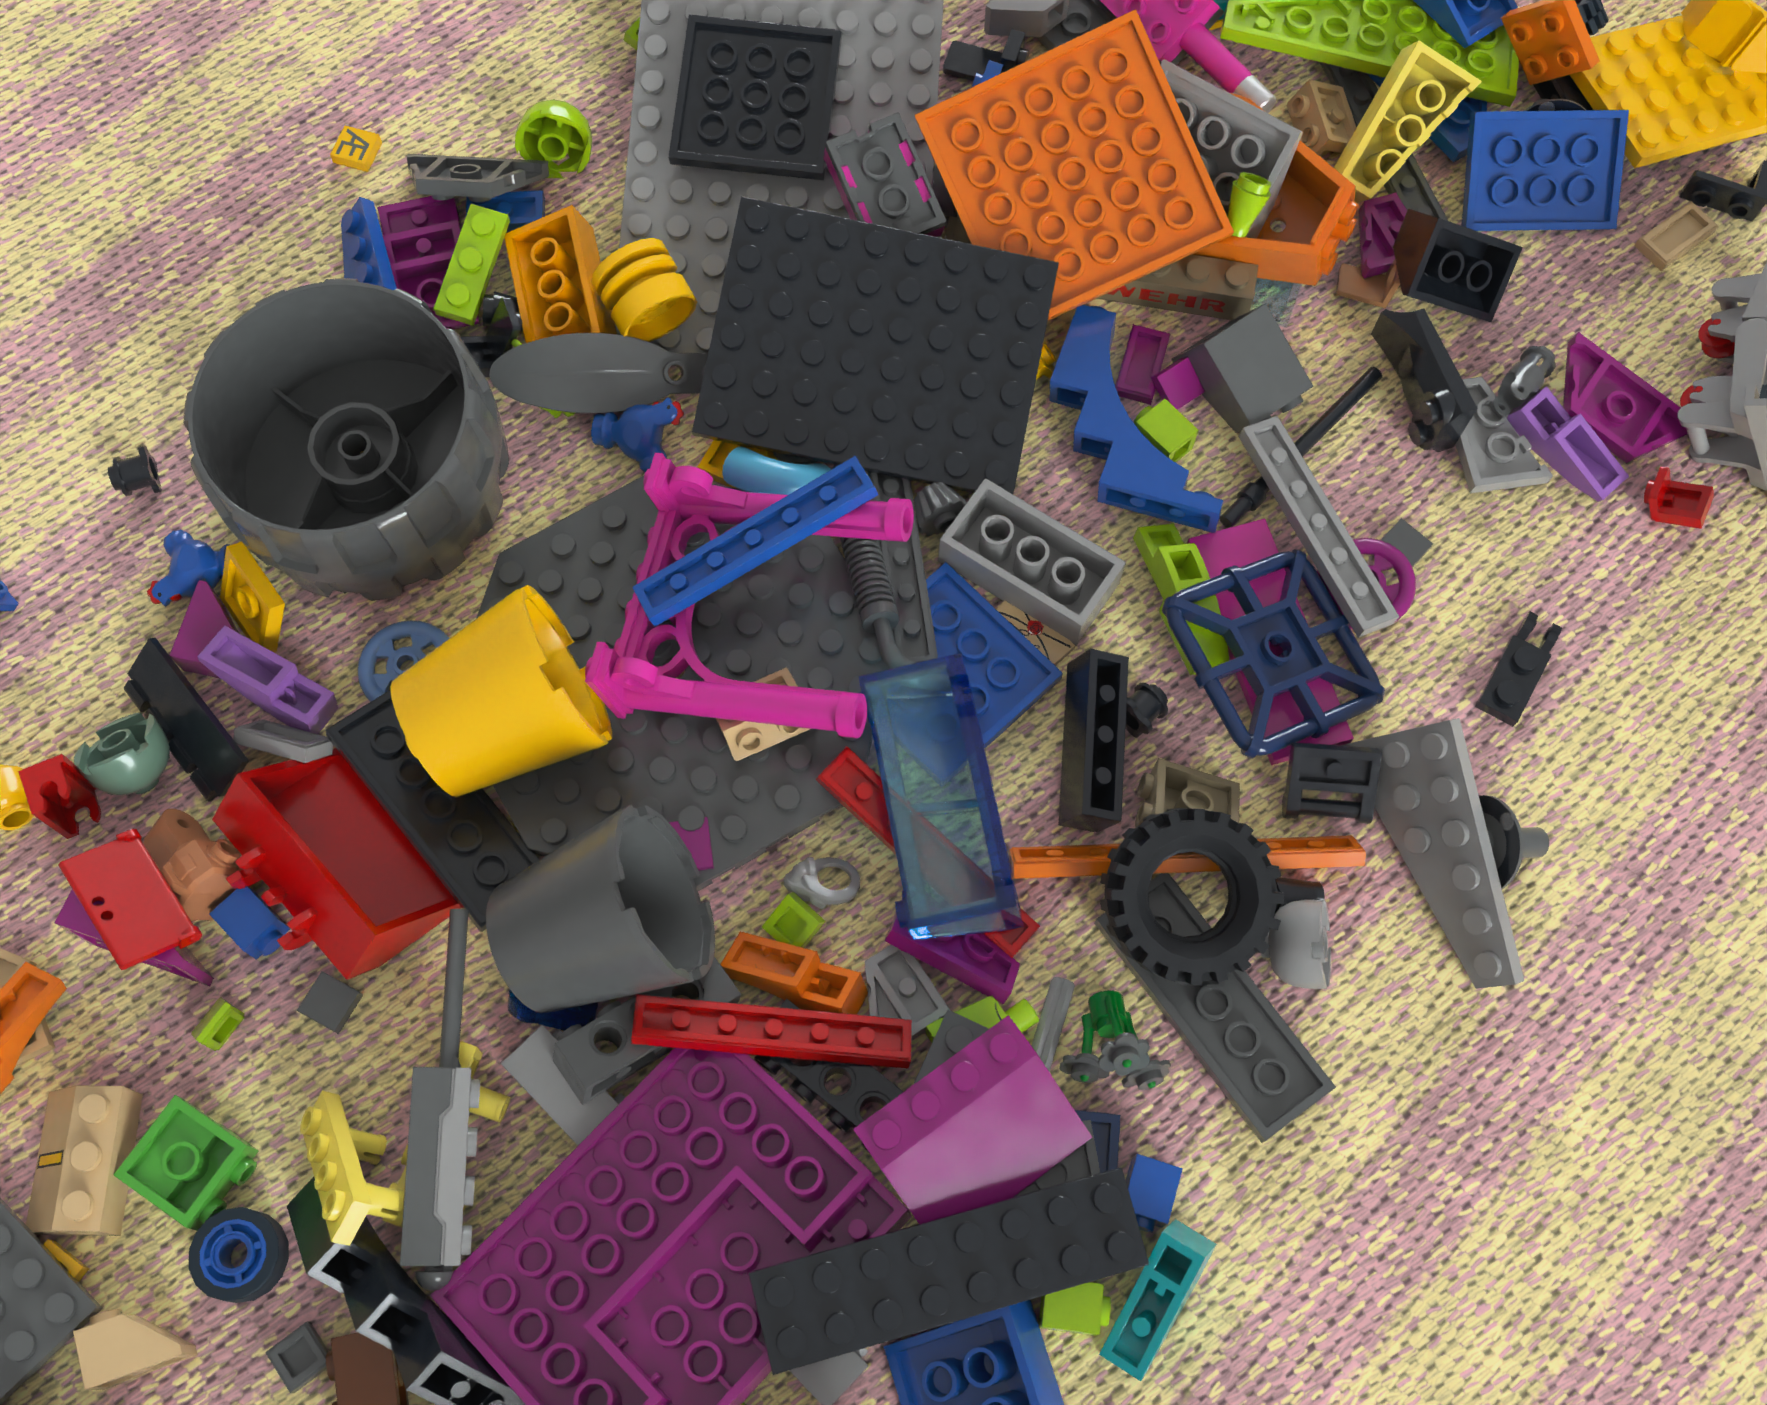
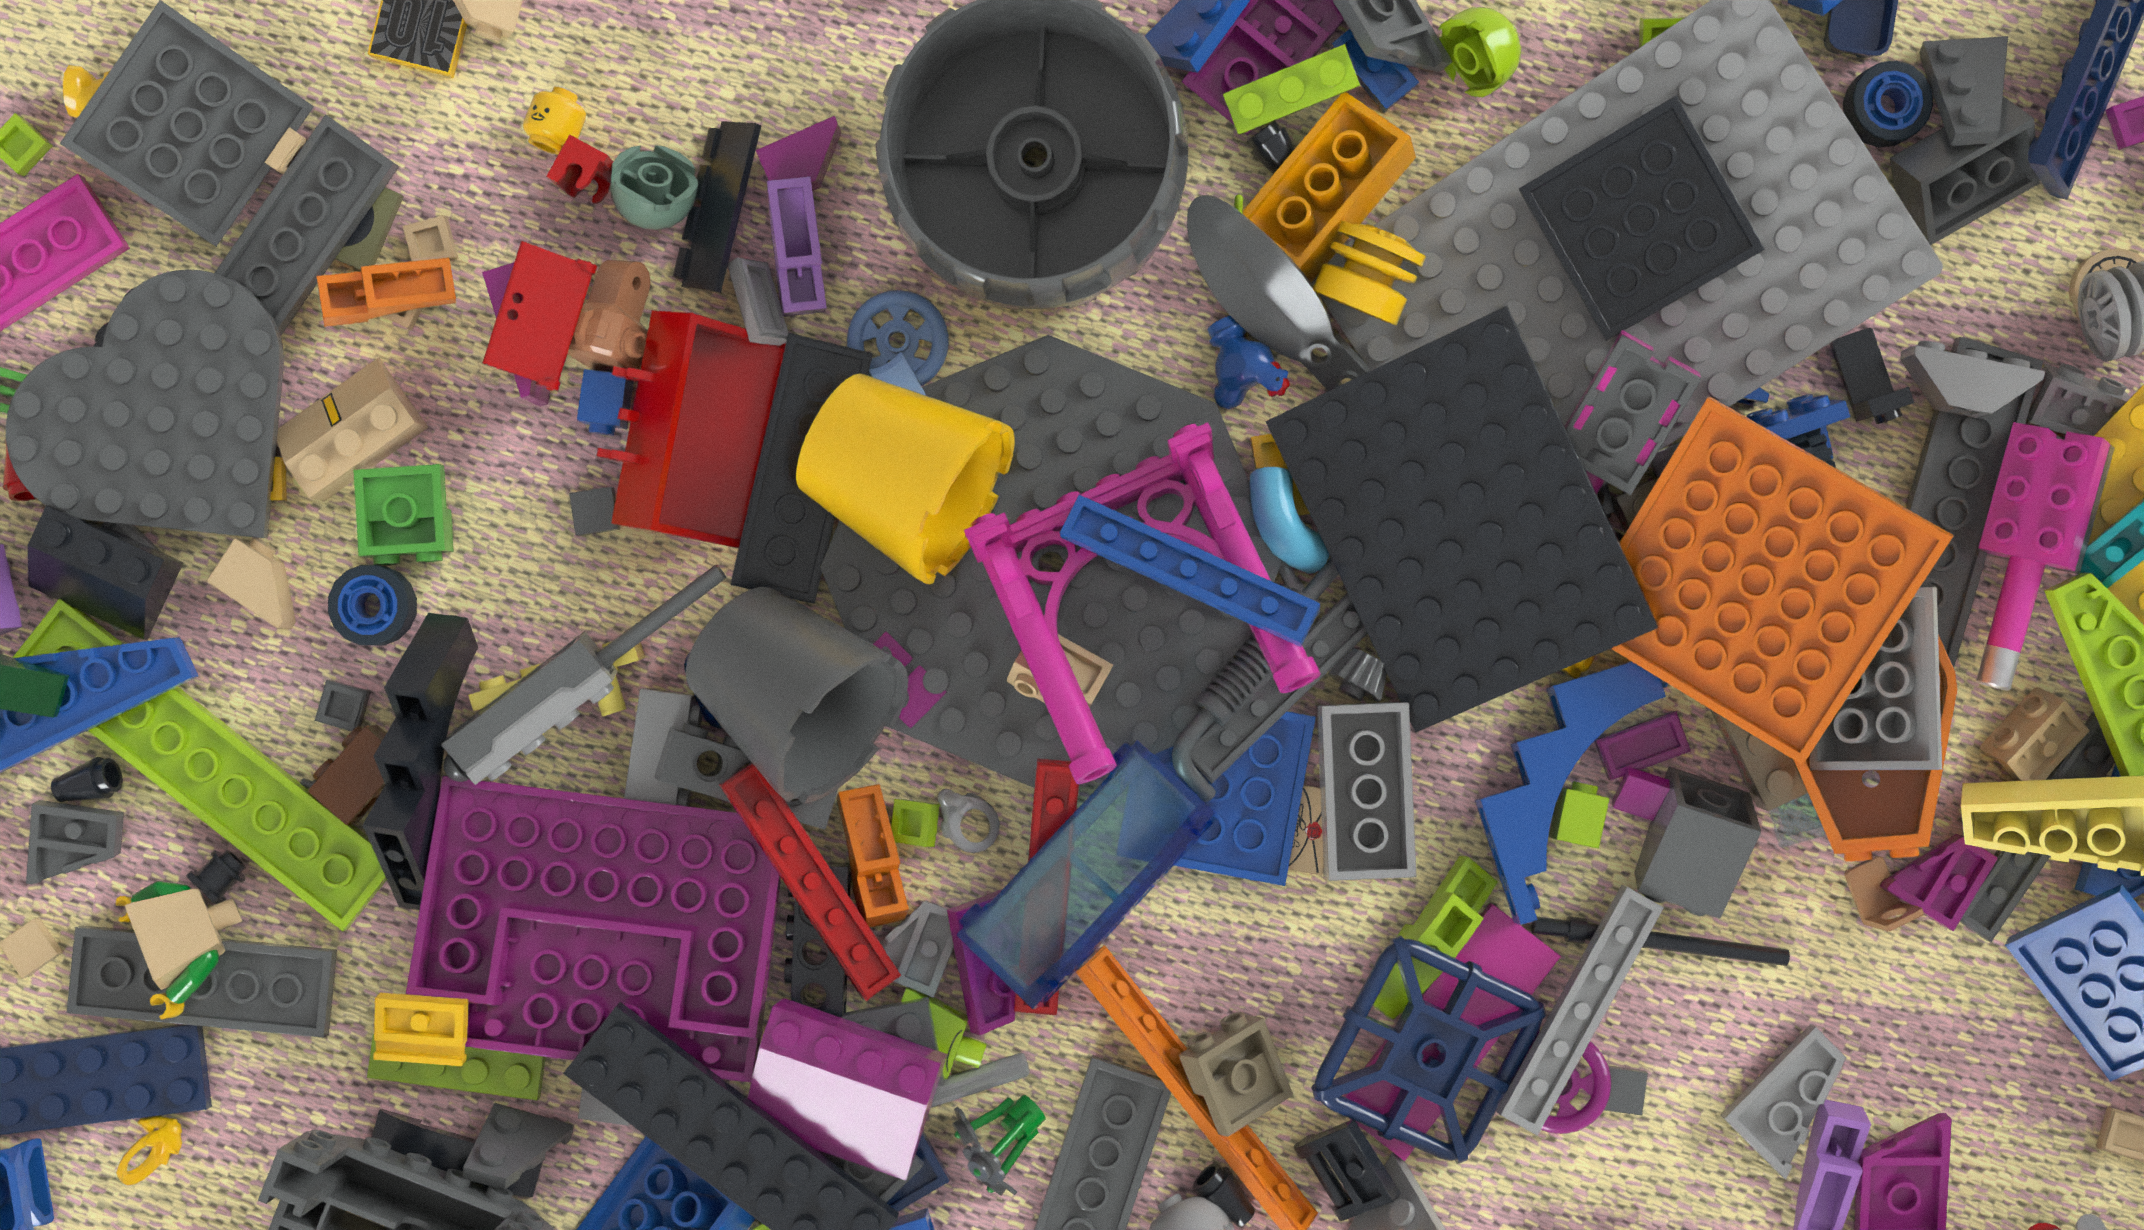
camera: 55 degrees right, 20 degrees up
blue animal [147,530,230,606] -> none
lime slope [191,997,245,1051] -> none
yellow tile [220,542,285,653] -> none
light yellow plate [300,1091,404,1246] -> none
black bracket [461,297,522,377] -> none
black brick [1058,649,1129,832] -> none
black tyre [1100,808,1284,985] -> none
black brick [1126,683,1168,738] -> none
lime cone [1227,172,1271,237] -> none
black slope [1371,308,1478,452] -> none
black slope [1393,209,1523,322] -> none
dark grey piece [1493,346,1556,416] -> none

